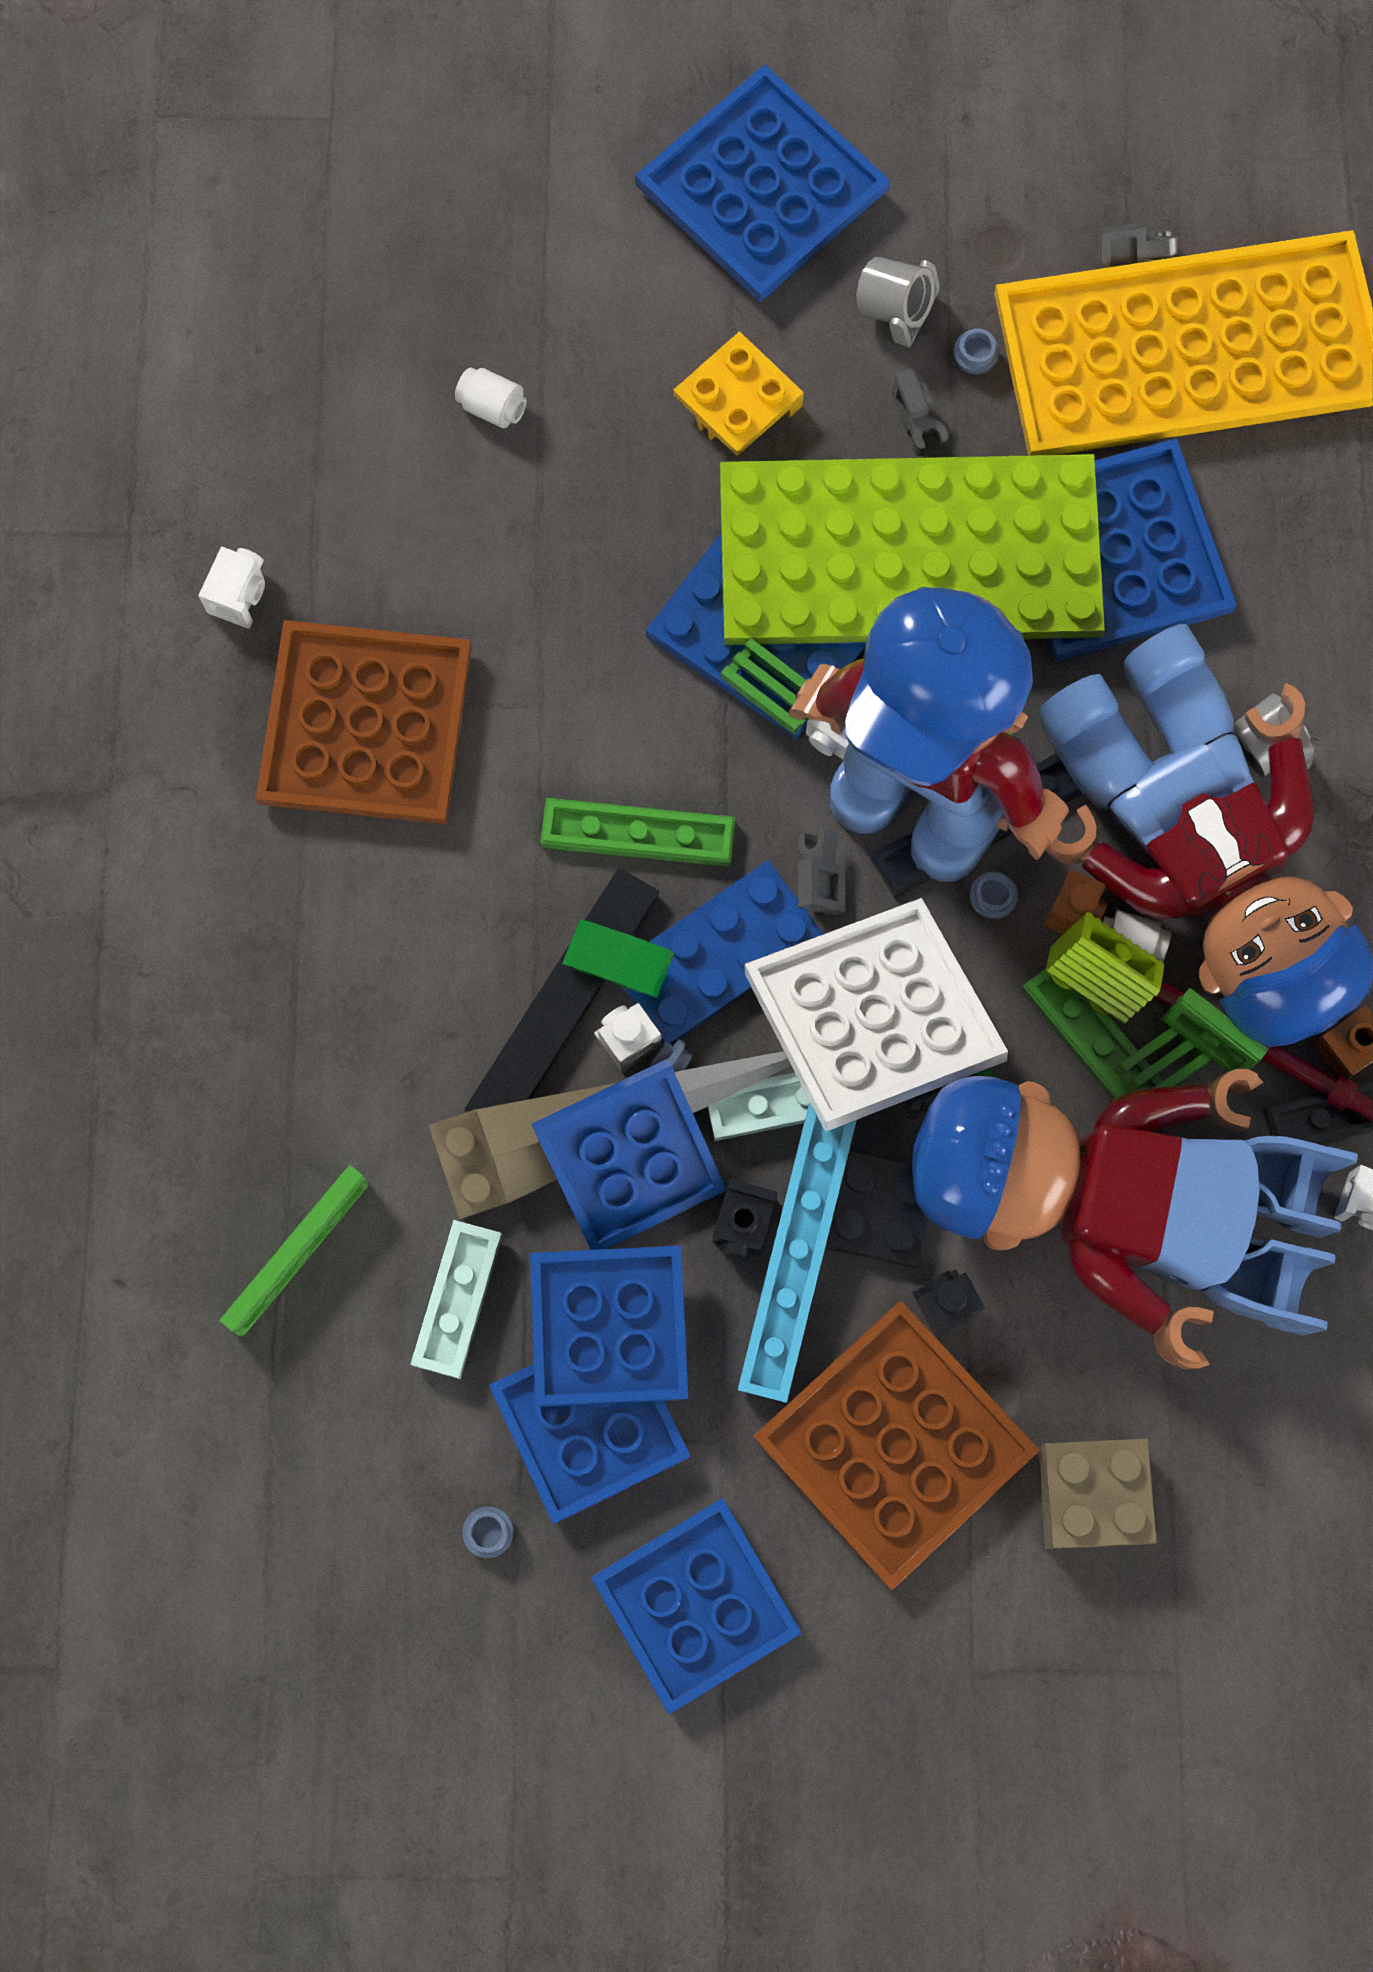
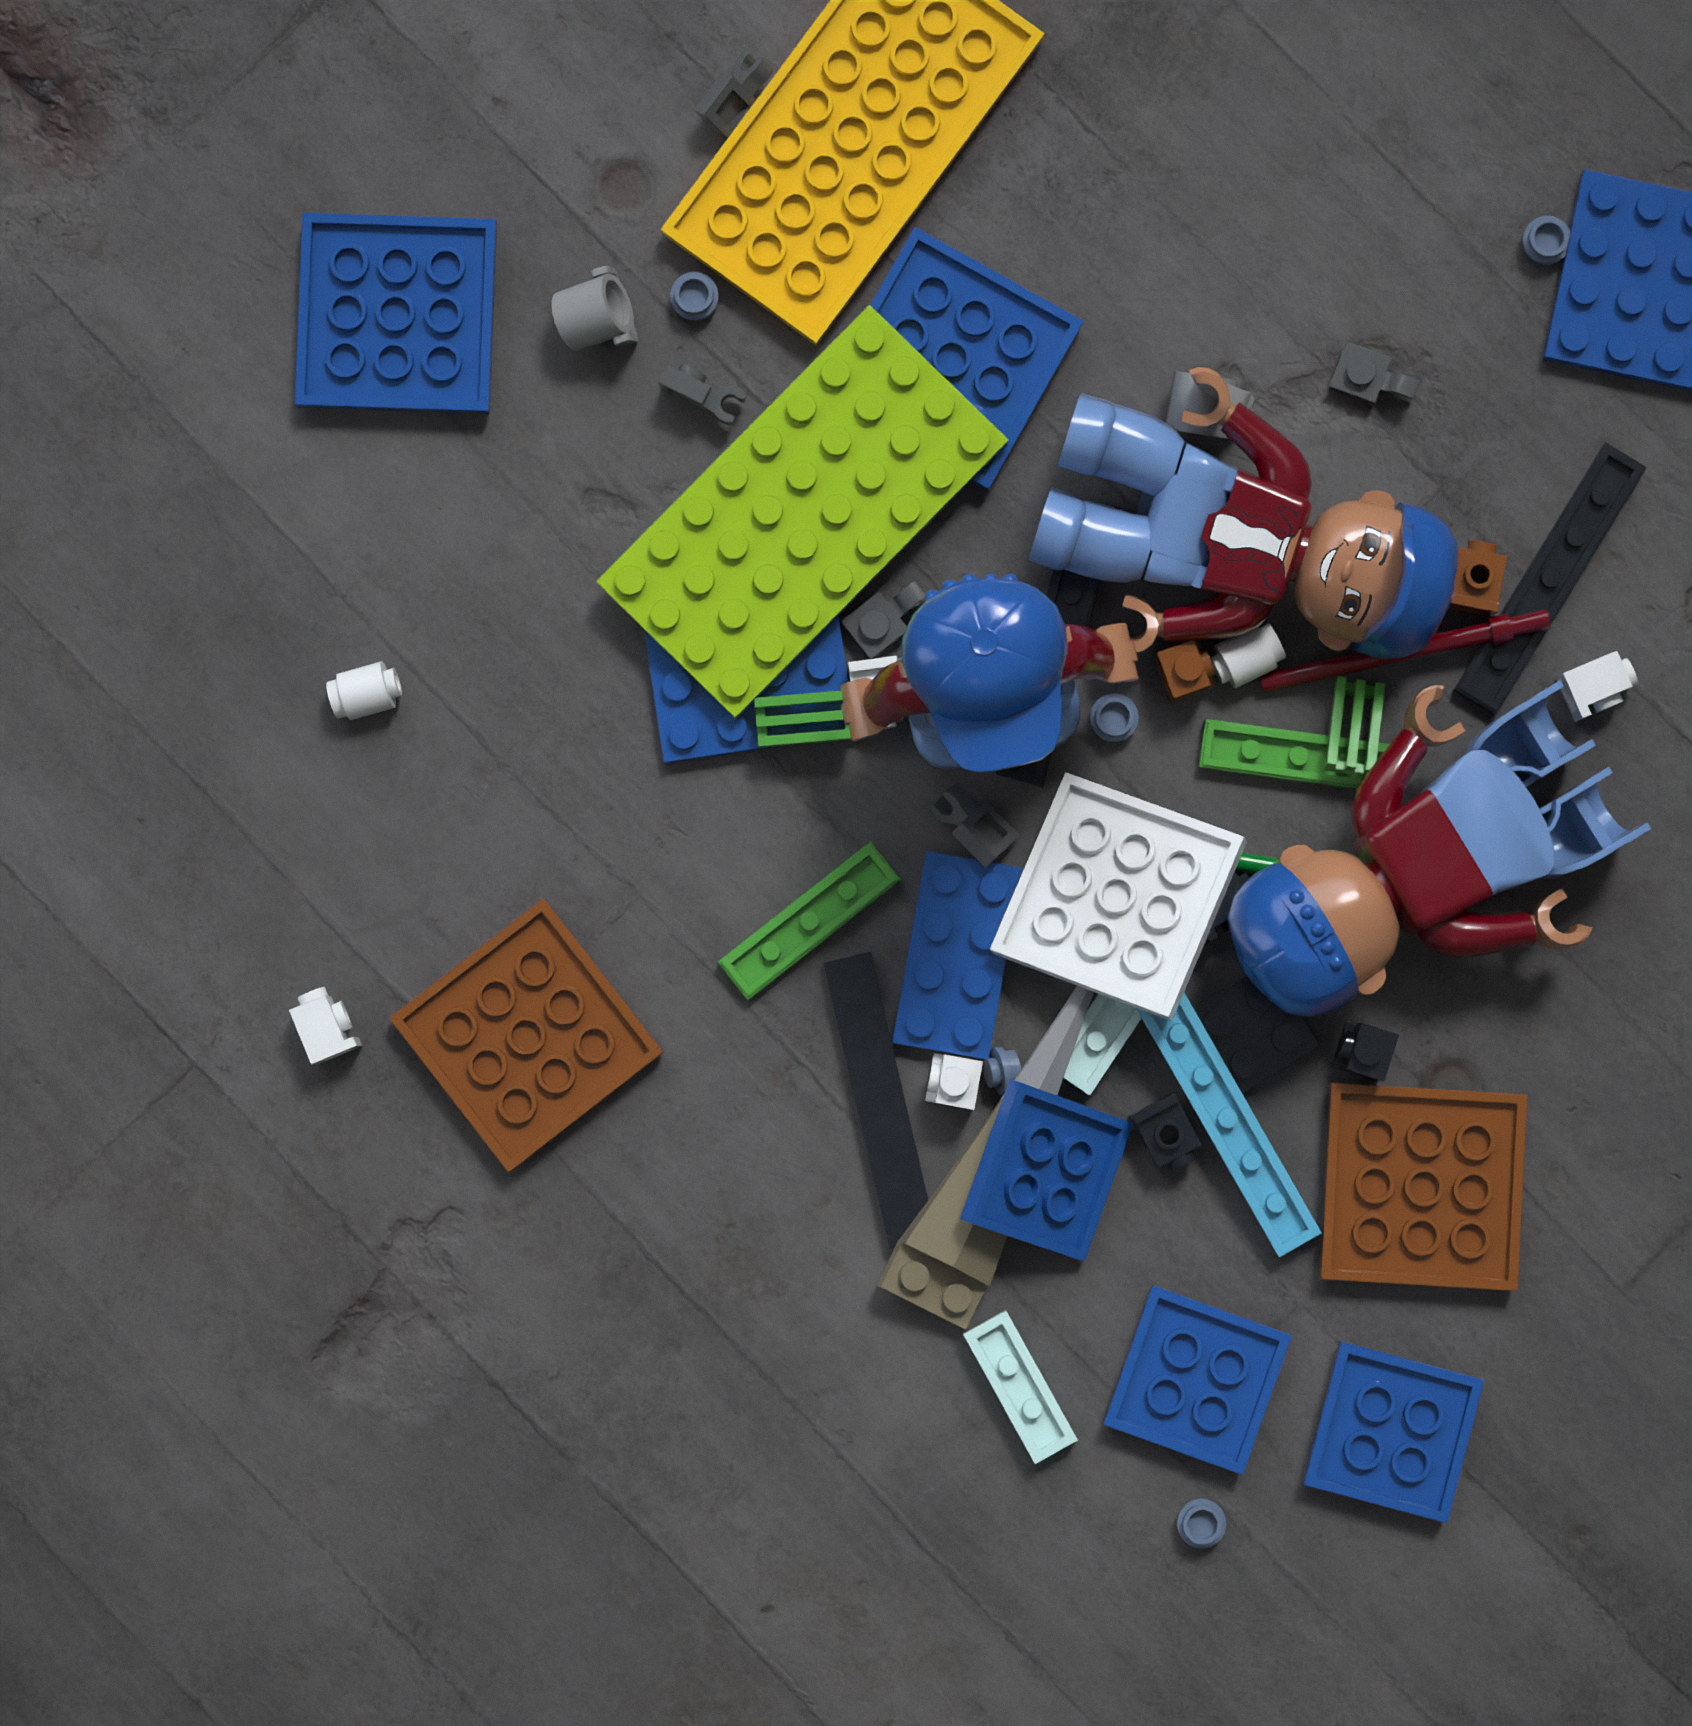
camera: 40 degrees left, 10 degrees up
bright green tile [219,1165,369,1336] -> none
blue plate [530,1246,688,1407] -> none
green slope [562,919,674,998] -> none
yellow piece [673,331,804,456] -> none
dark tan brick [1037,1438,1157,1549] -> none
lime brick [1045,912,1164,1024] -> none
bright green tile [1161,988,1268,1072] -> none

